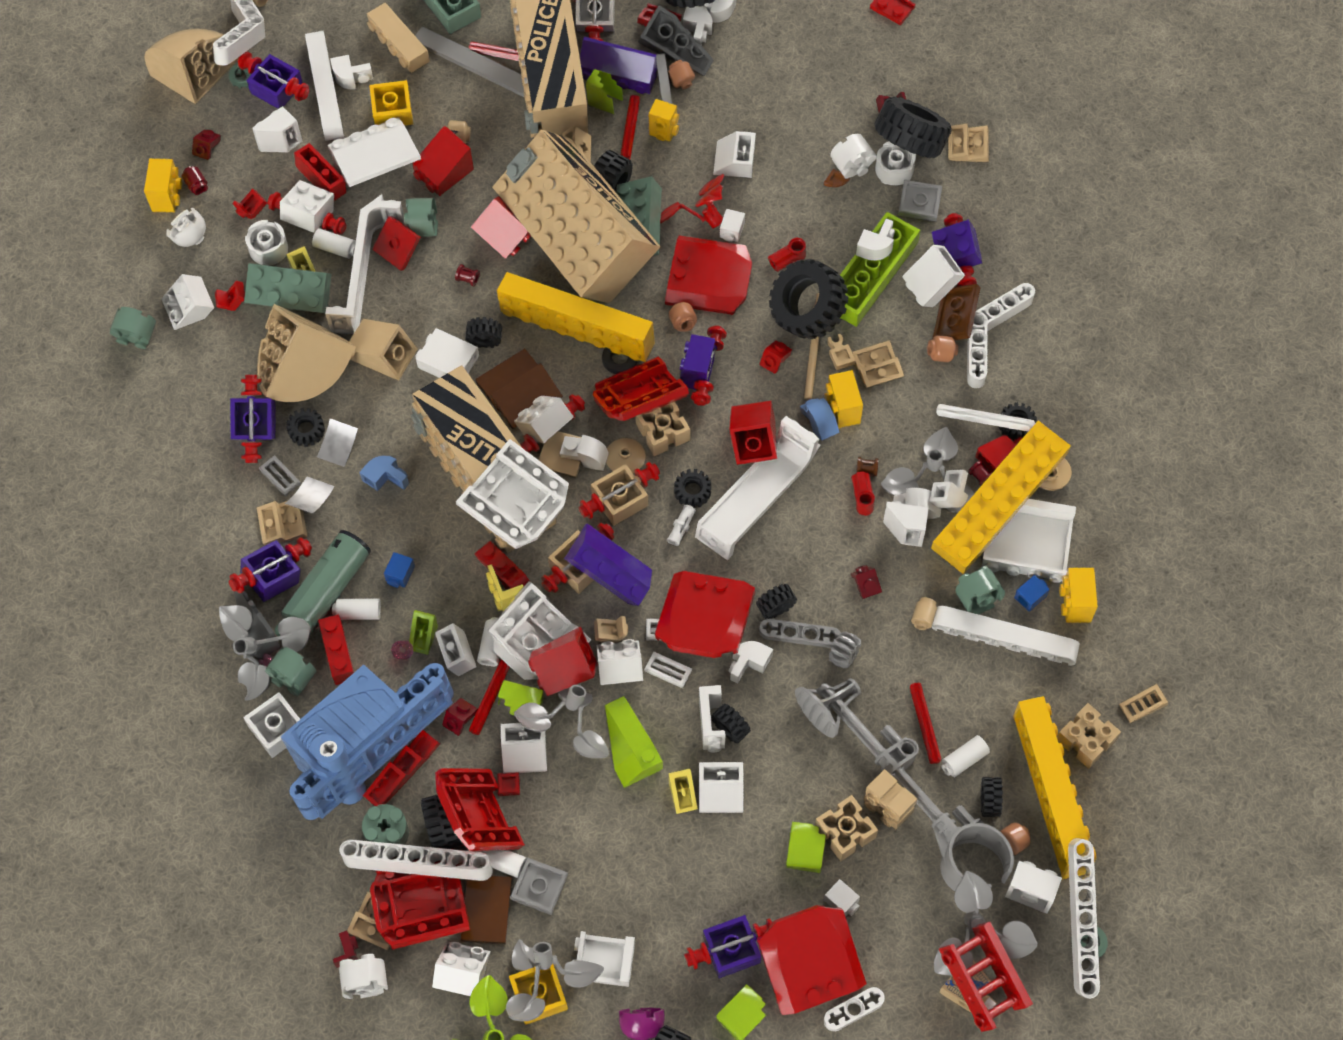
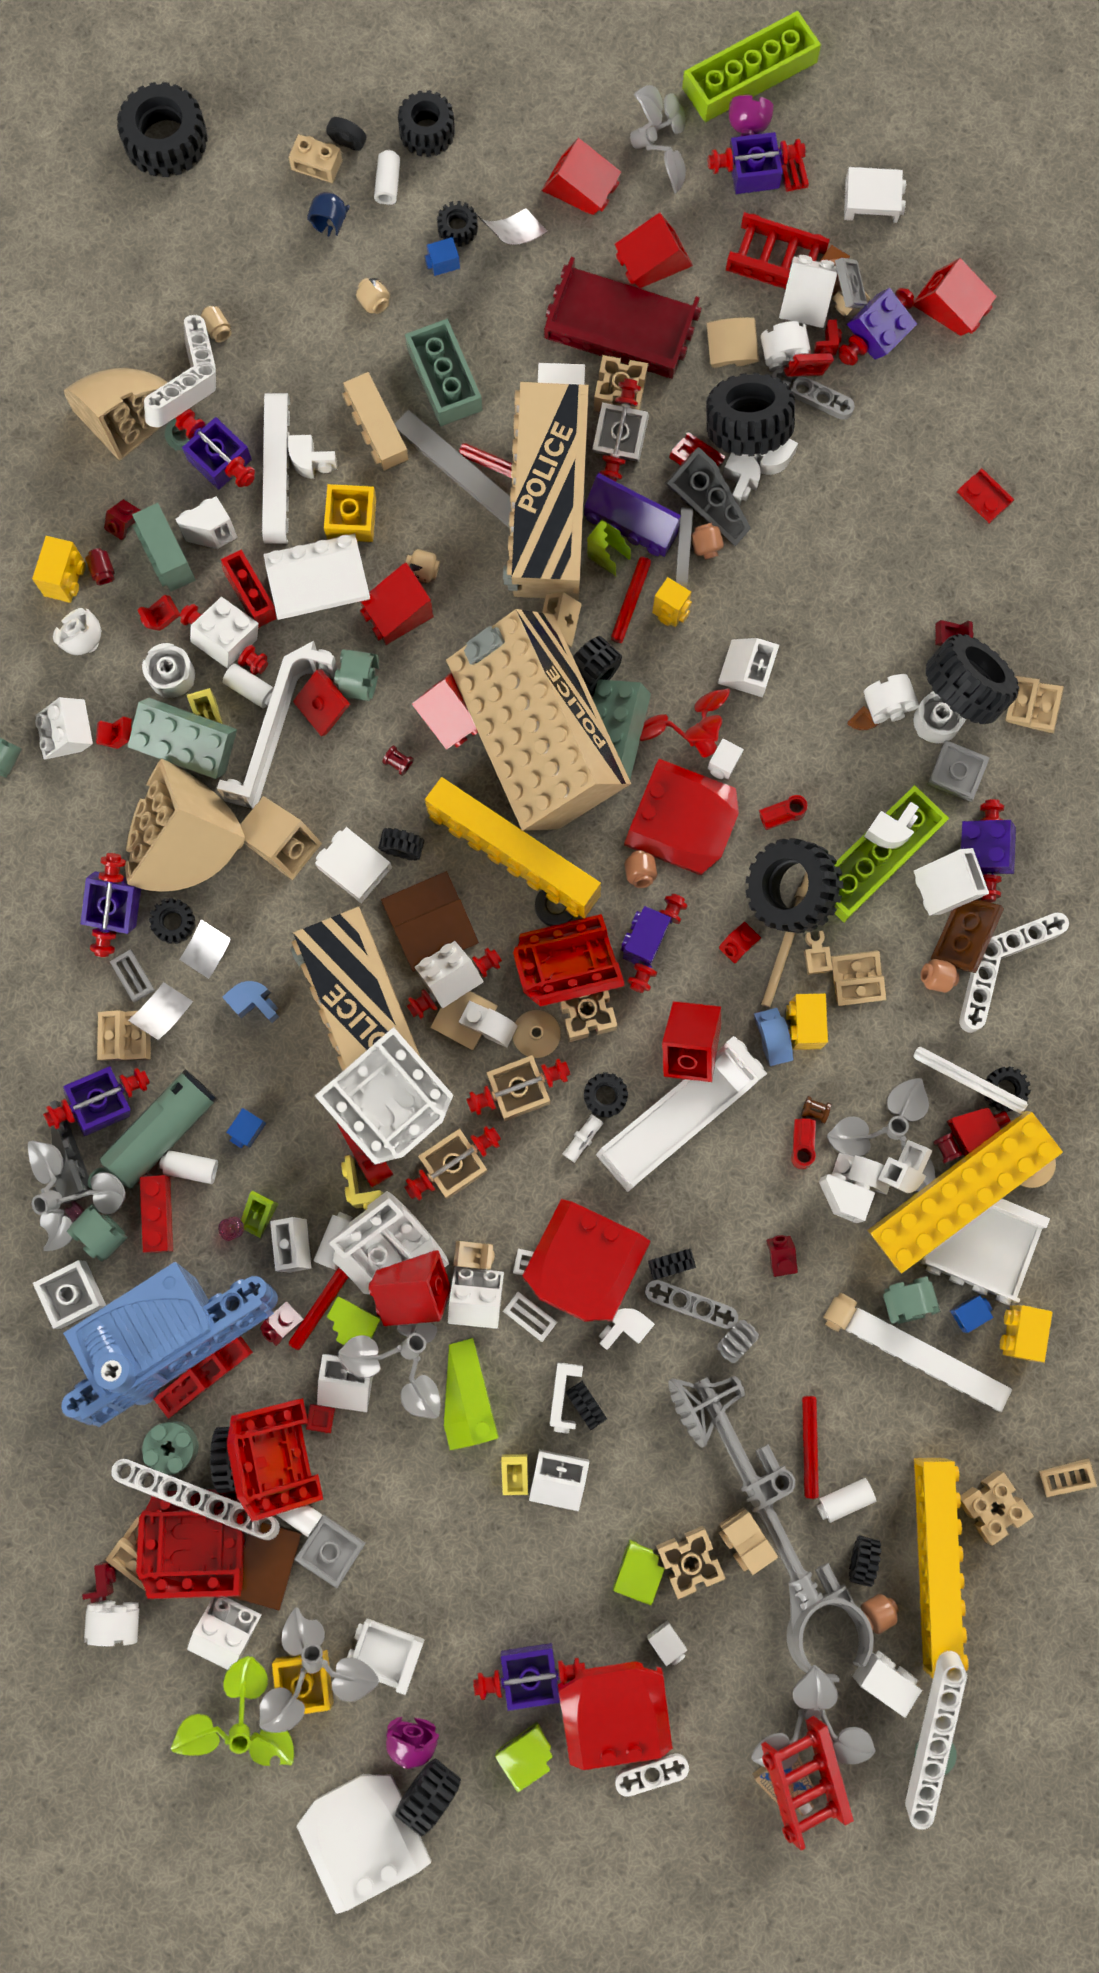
camera: 10 degrees right, 15 degrees up
dark purple slope [564,524,652,606] -> none
none -> sand green brick [132,503,196,592]

